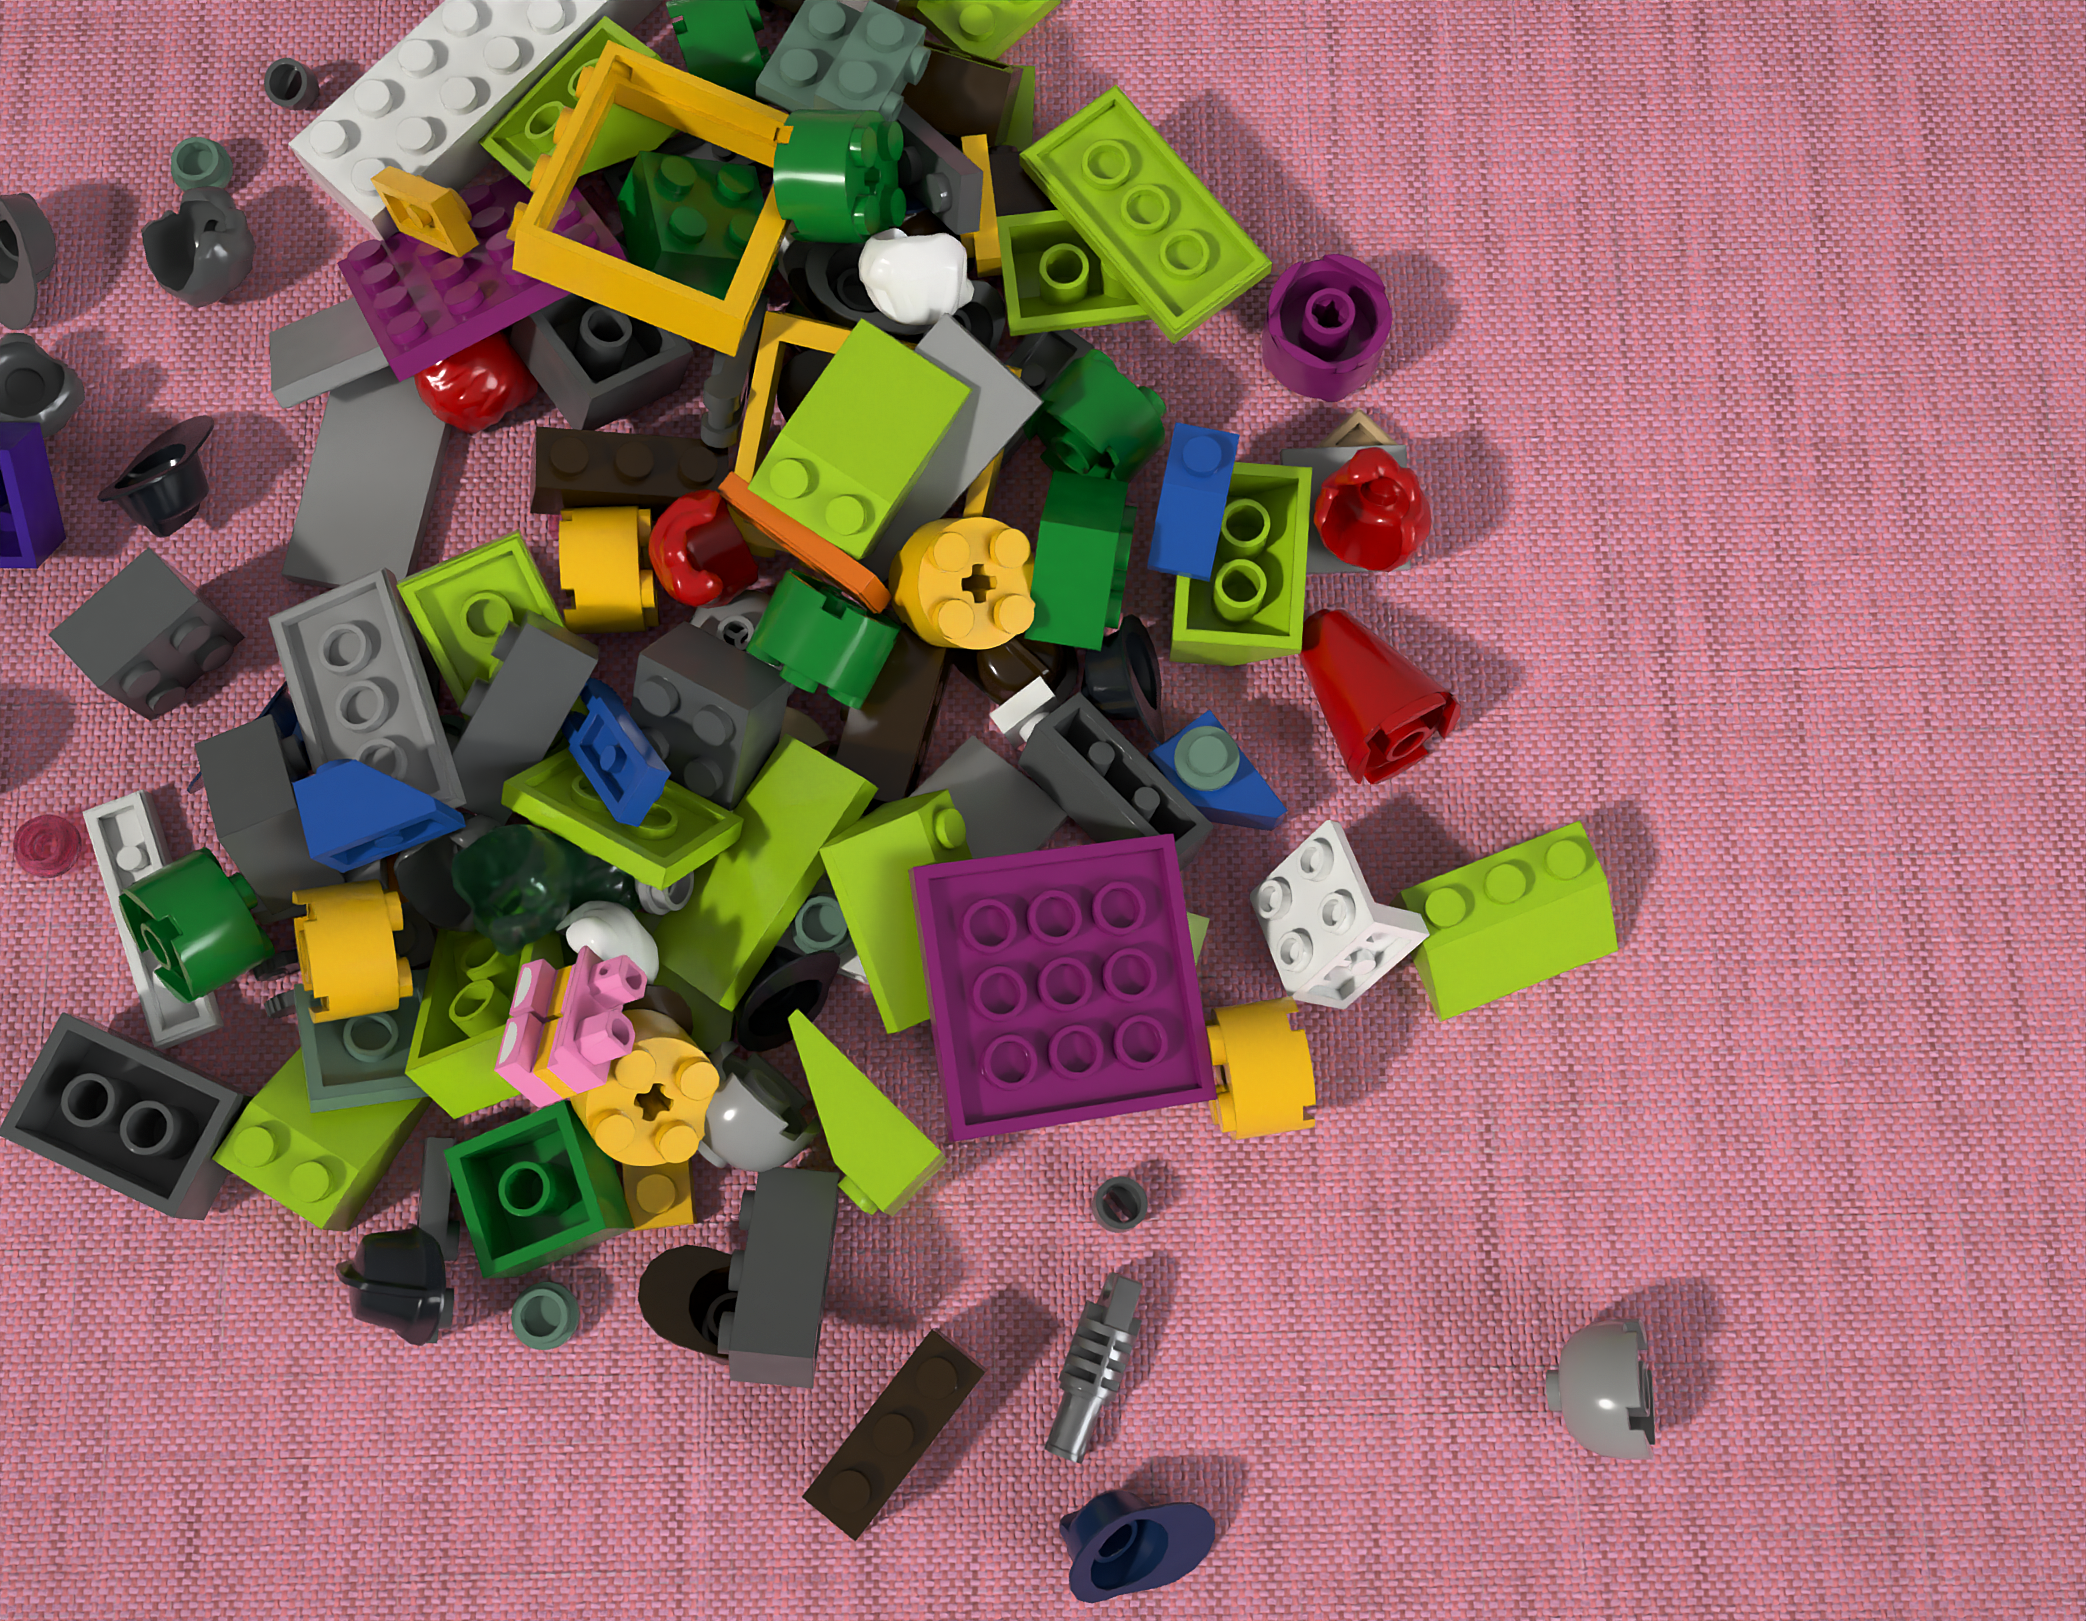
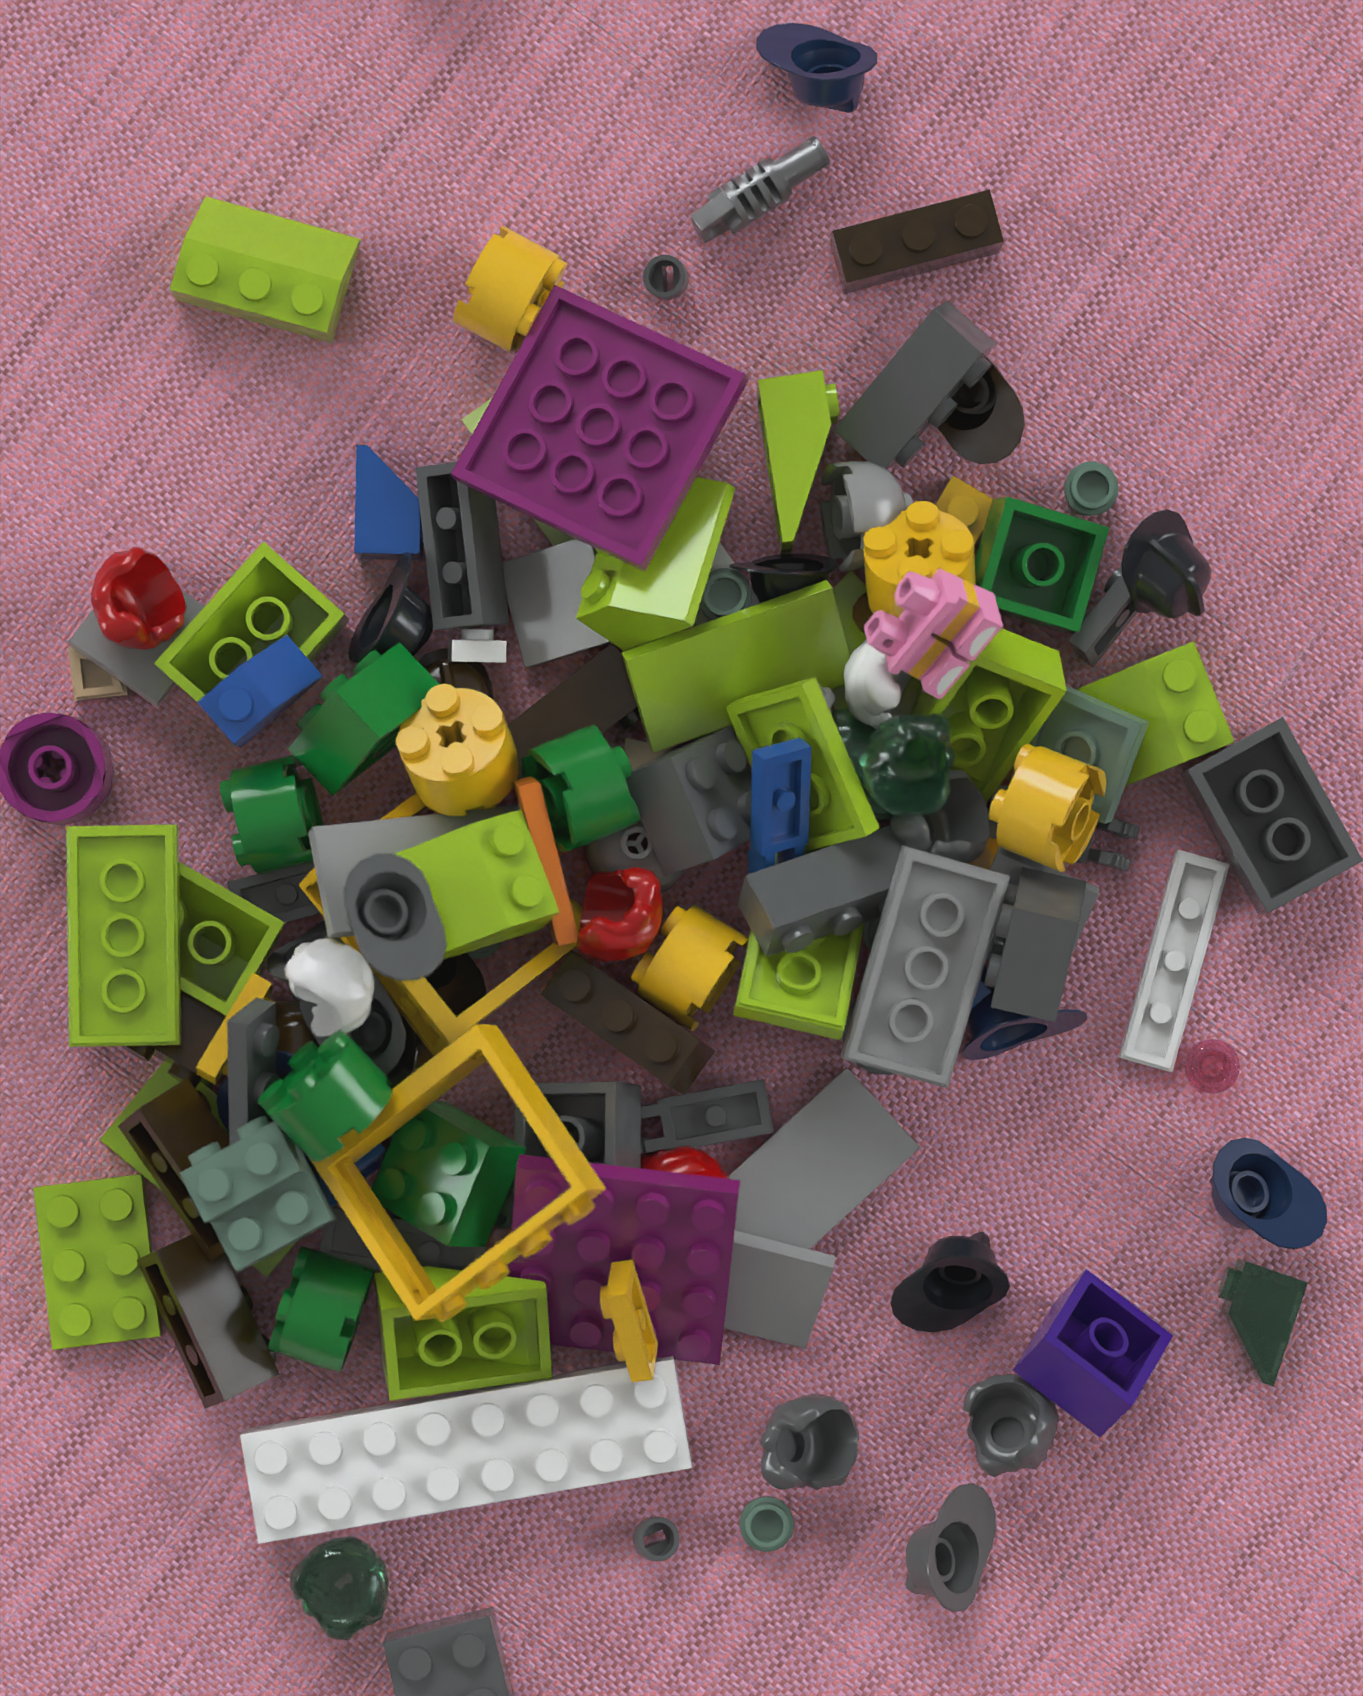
camera: 145 degrees left, 10 degrees up
dark grey brick [48,547,245,721] -> none
green brick [119,847,275,1004] -> none
blue slope [292,759,466,873] -> none
dark grey plate [700,293,770,448] -> none
sand green plate [1174,726,1240,791] -> none
white bracket [1250,820,1430,1010] -> none
red cone [1298,609,1461,785] -> none
none -> dark grey piece [344,853,447,981]
none -> dark grey hinge [641,1079,774,1154]

